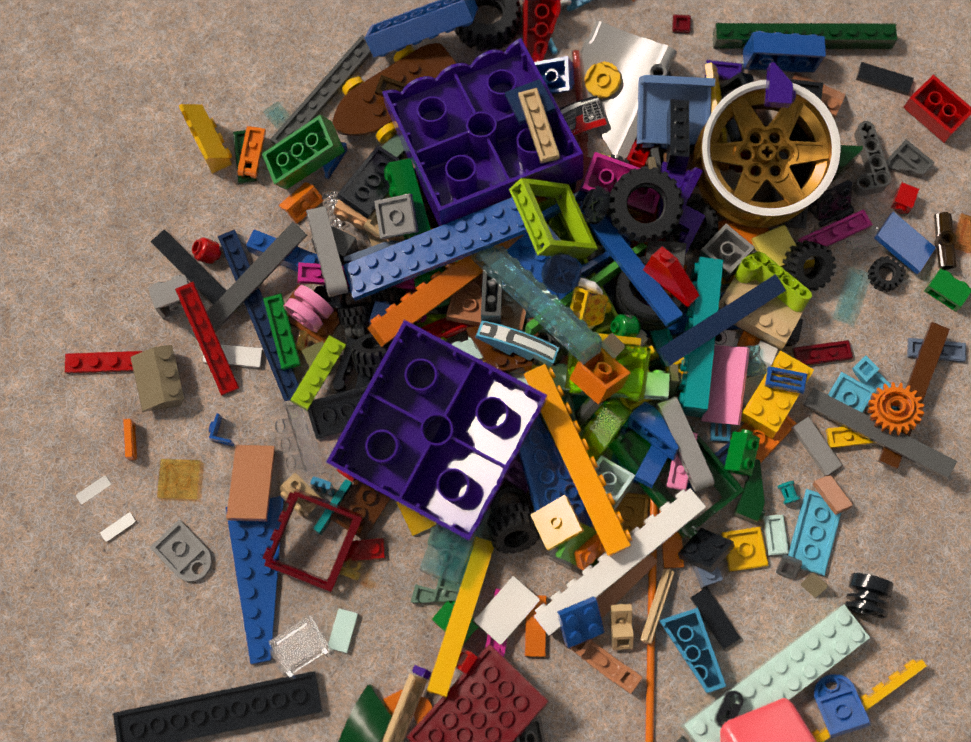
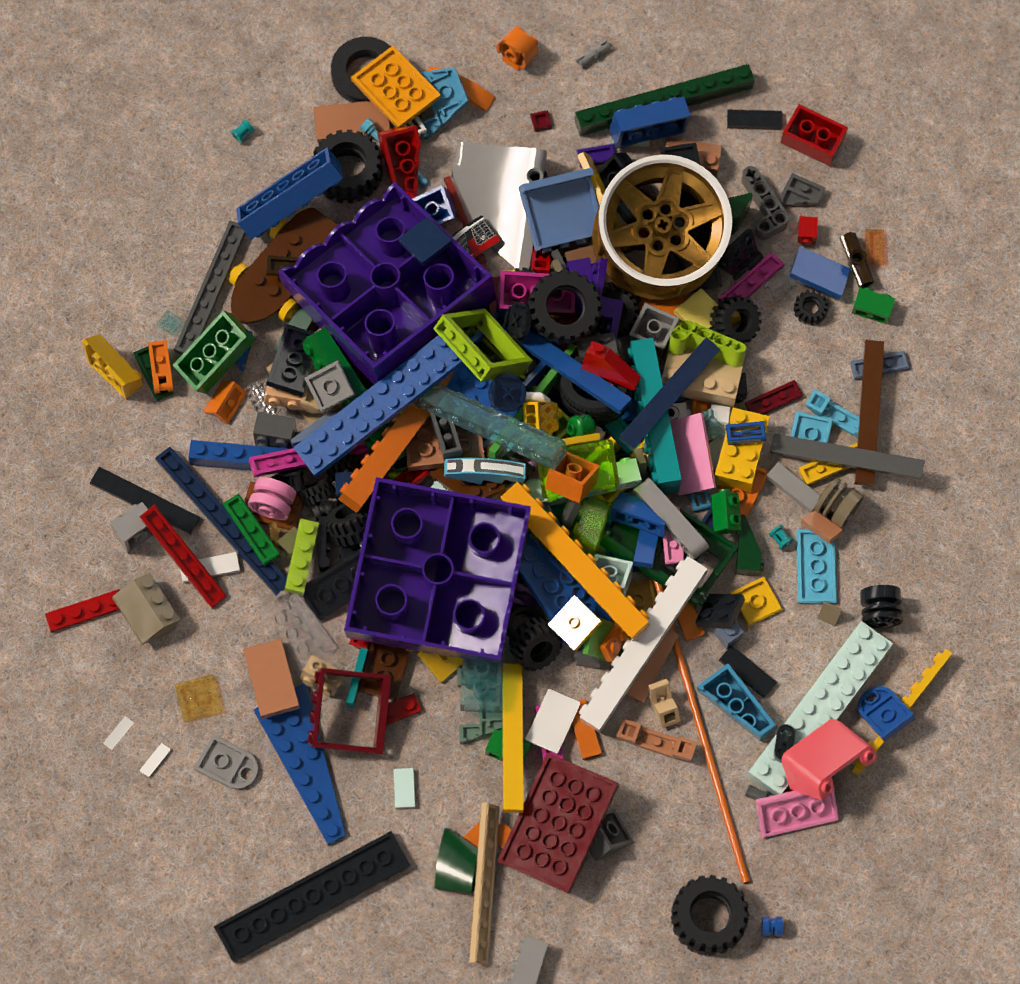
camera: 20 degrees left, 5 degrees down
orange tile [123,419,137,461] -> none
dark grey tile [188,222,308,340] -> none
red head [192,237,221,264] -> none
blue bracket [209,413,234,447] -> none
clear panel [269,615,334,680] -> none
light grey beam [306,206,348,297] -> none
dark azure tile [310,477,335,496] -> none
clear yellow tile [339,558,361,581] -> none
dark purple tile [412,665,432,681] -> none
red tile [456,647,478,674] -> none
tan tile [518,88,560,164] -> none
blue plate [557,596,605,648] -> none
yellow tile [585,61,621,99] -> none
dark tan slope [601,333,625,358] -> none
tan axle [641,568,675,644] -> none
black brick [666,99,689,172] -> none
light aqua tile [763,515,789,556] -> none
dark purple slope [765,63,796,108] -> none
dark grey tile [776,554,802,580] -> none
clear light blue tile [832,267,868,325] -> none
orange gear [868,382,924,435] -> none
none -> dark tan wheel [814,477,864,528]

